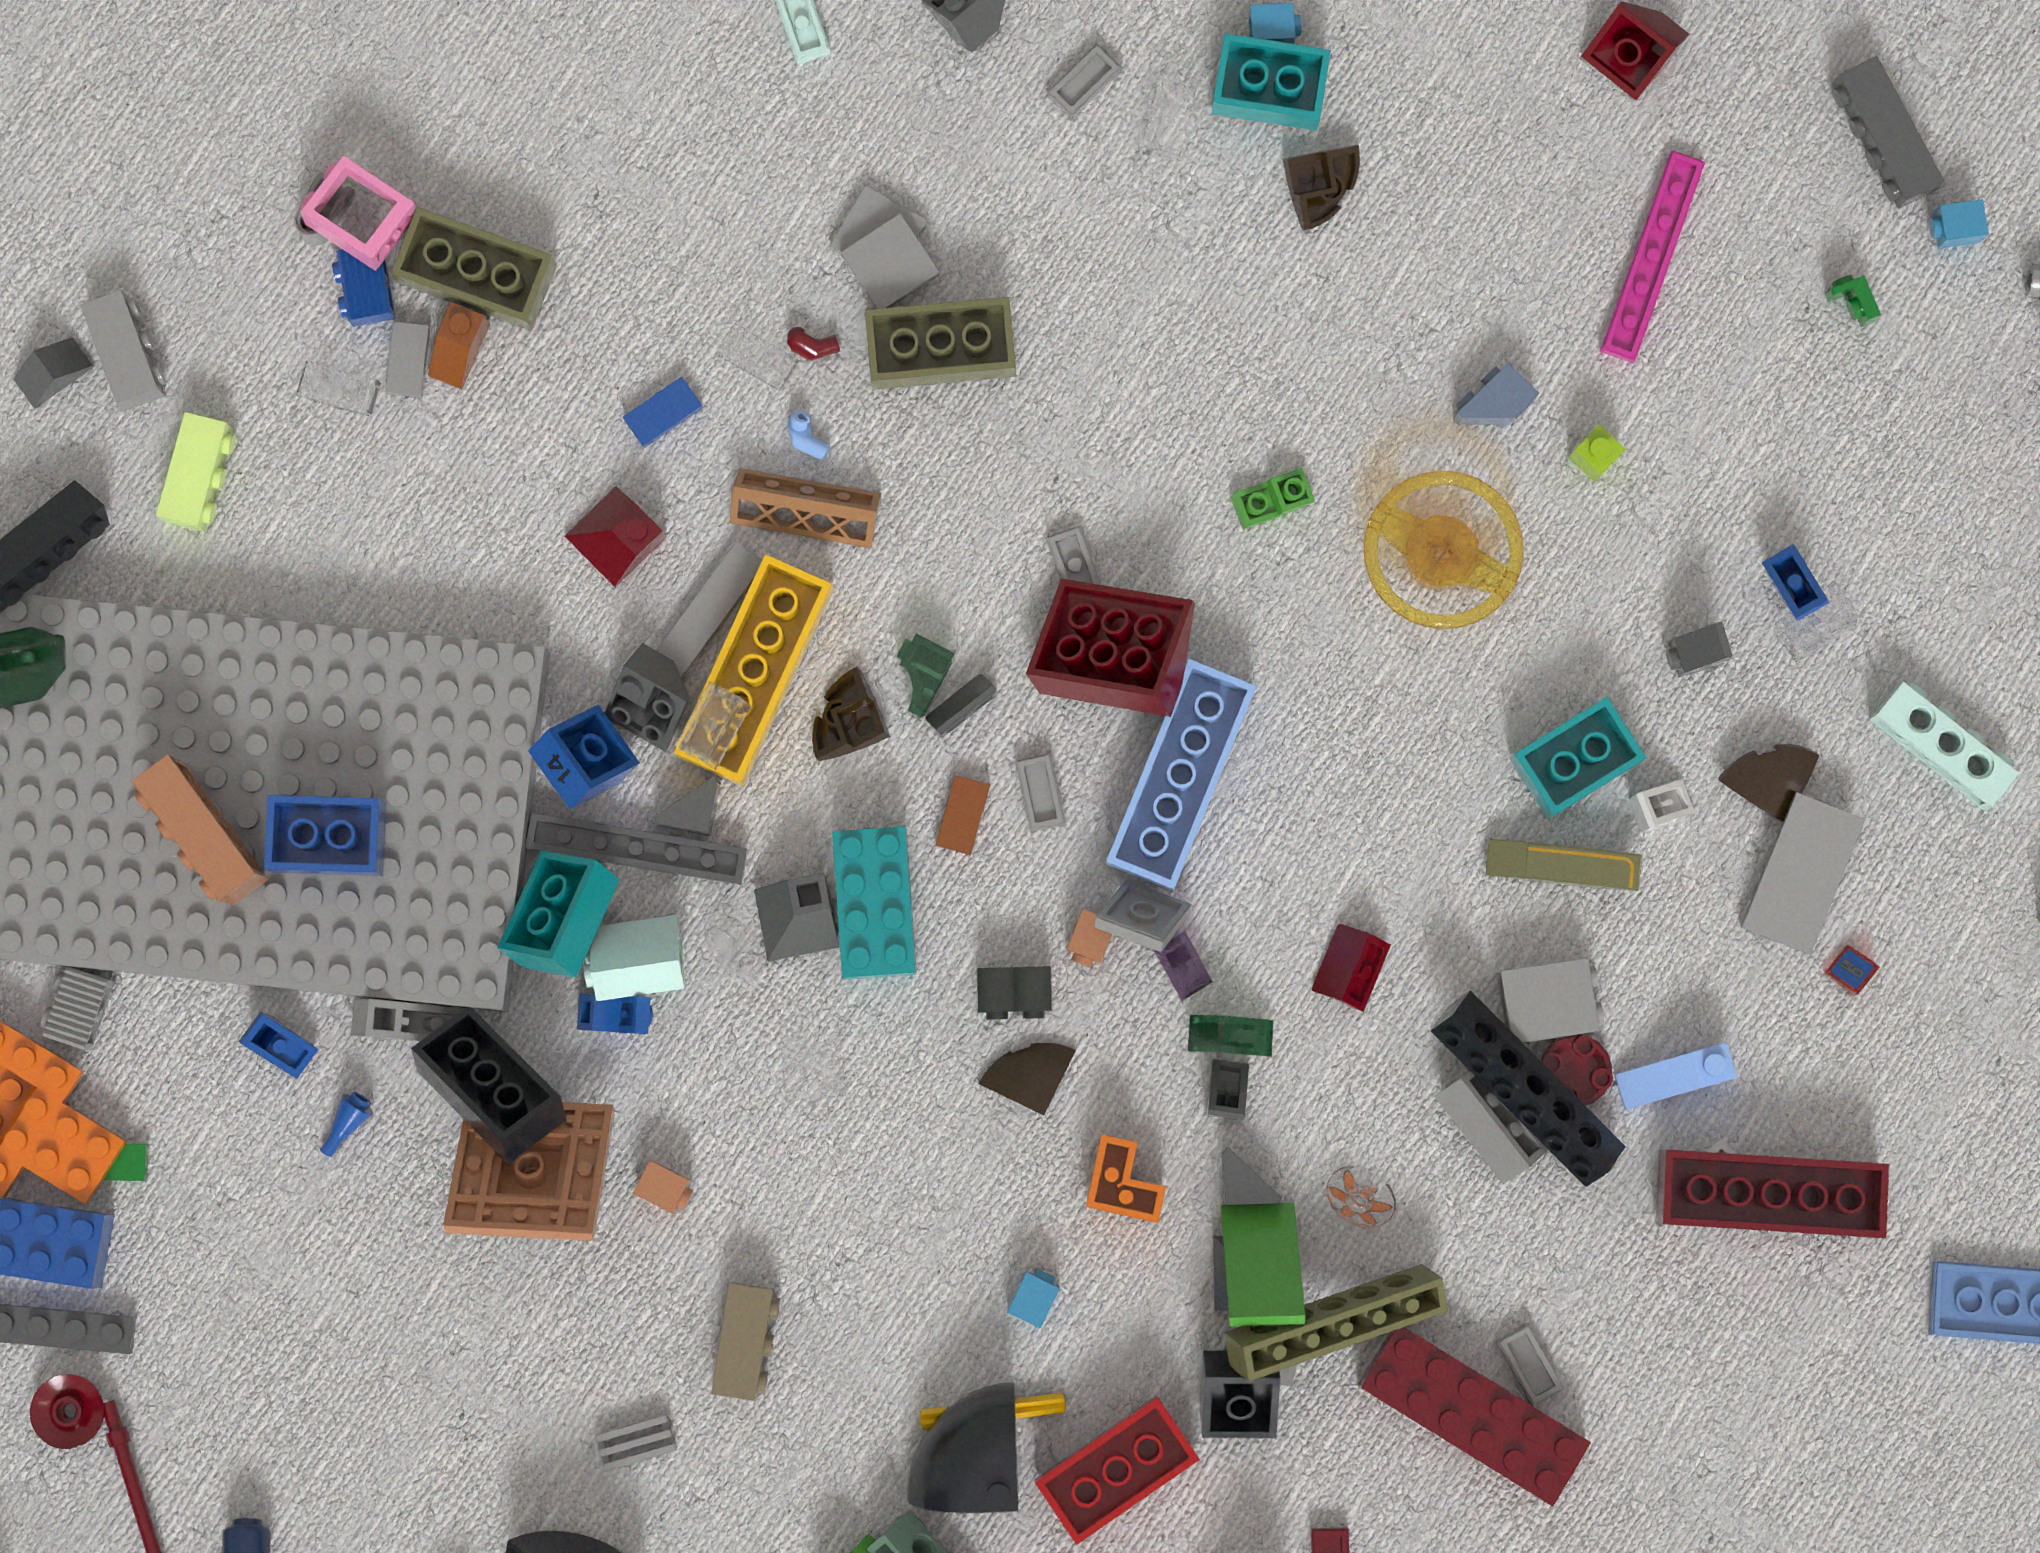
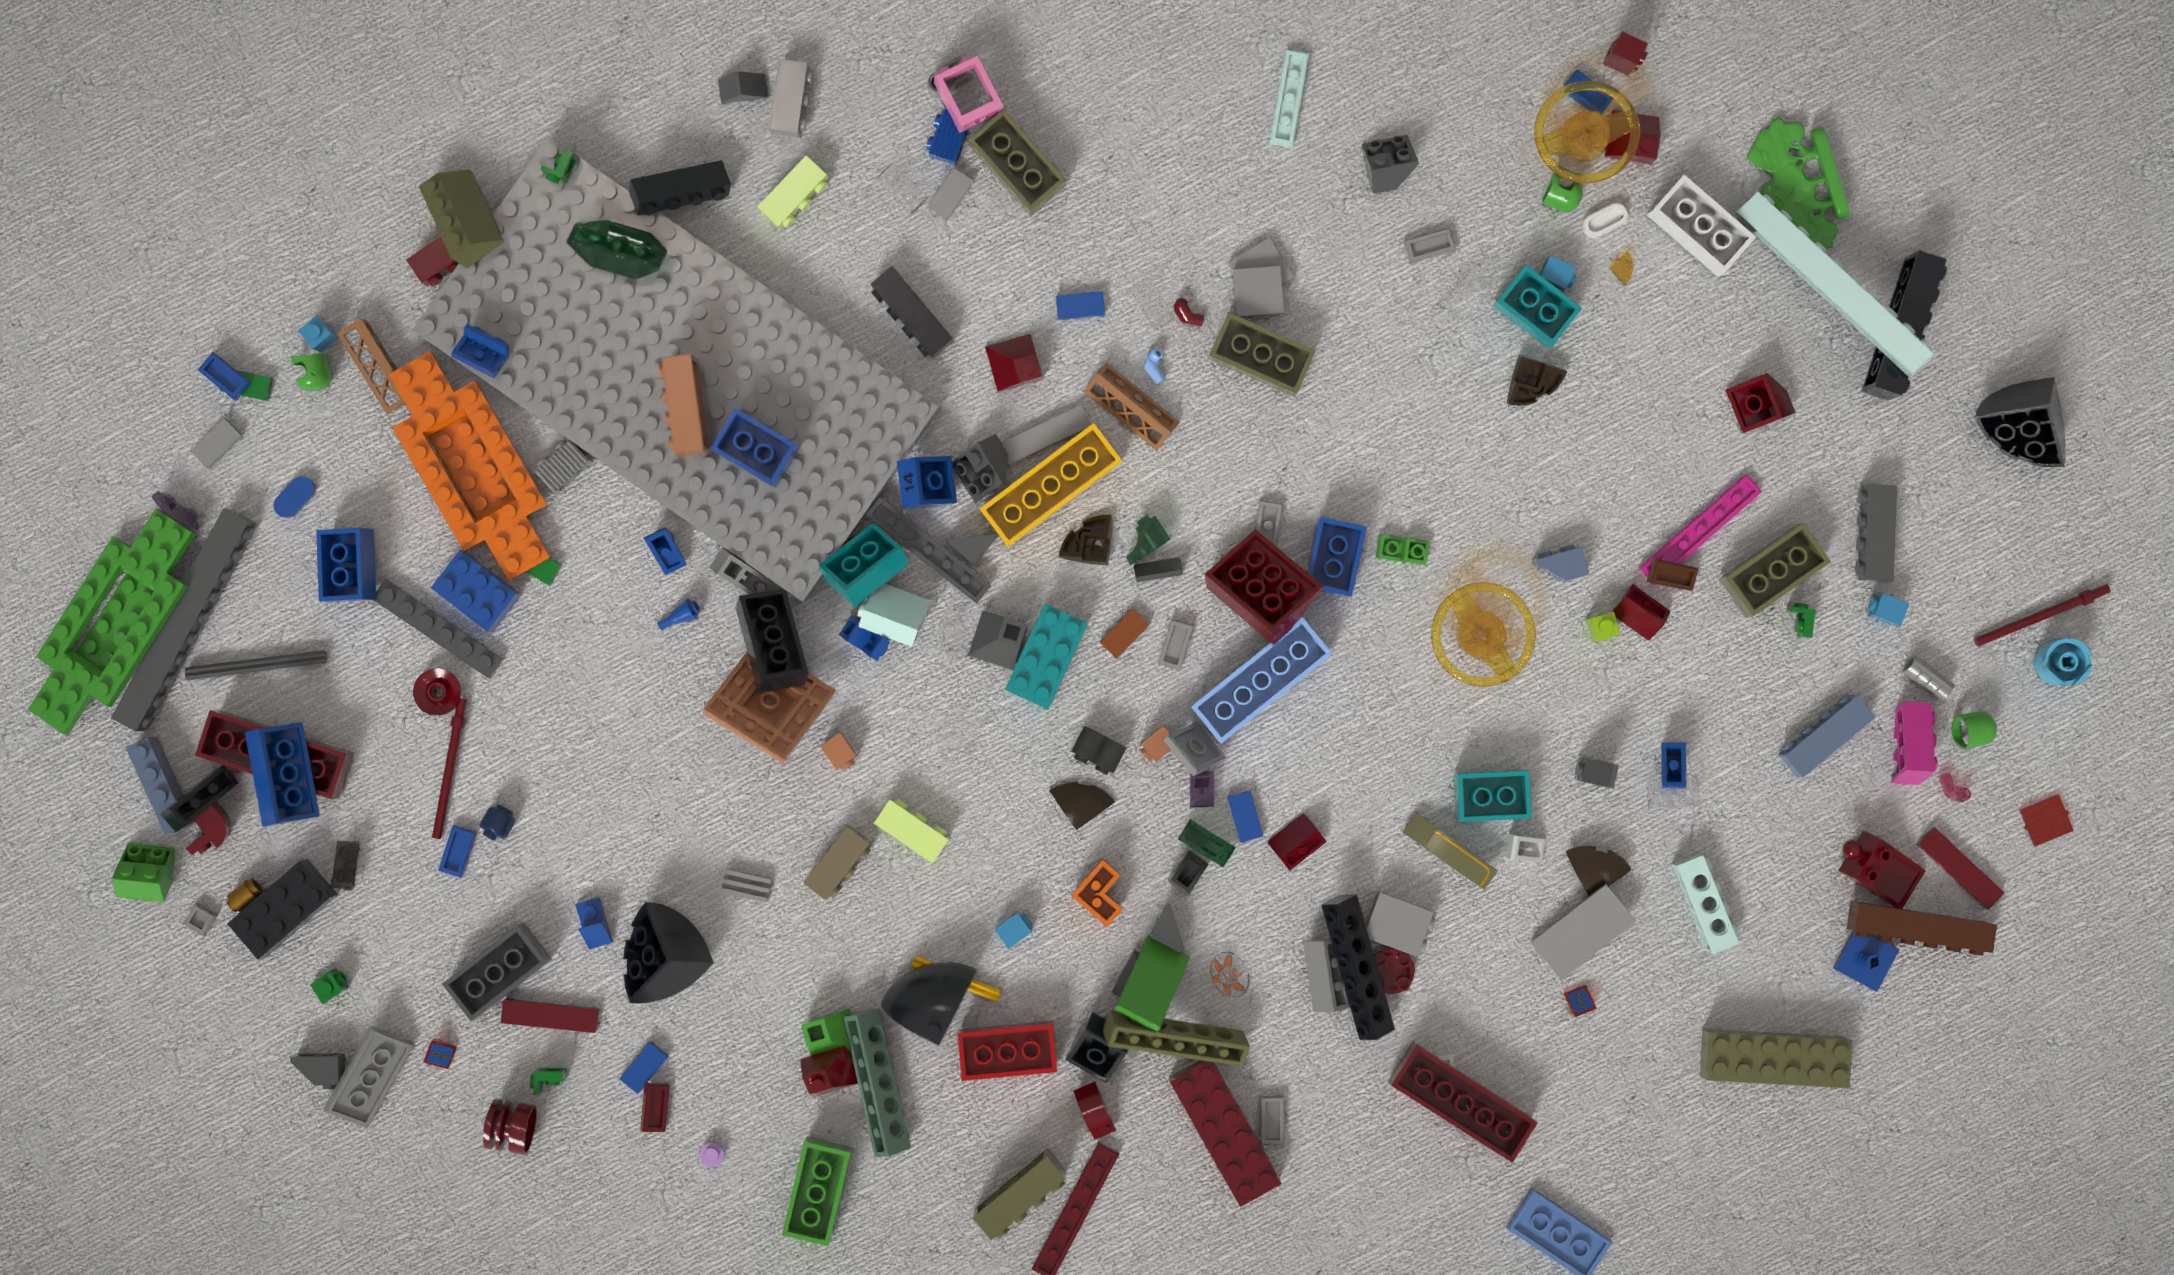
camera: 30 degrees right, 5 degrees up
dark orange slope [428,302,490,390] -> none
clear hinge [674,681,751,770] -> none
light blue slope [1614,1042,1737,1110] -> none
none -> black brick [871,266,954,359]
none -> yellowish green brick [874,798,950,863]
none -> dark red brick [1073,1081,1116,1140]
none -> blue tile [1227,790,1263,843]
none -> blue brick [1306,517,1367,597]
none -> dark red panel [1612,584,1671,640]
none -> reddish brown tile [1647,558,1699,591]
none -> olive brick [1719,523,1831,617]
none -> sand blue brick [1779,694,1876,778]

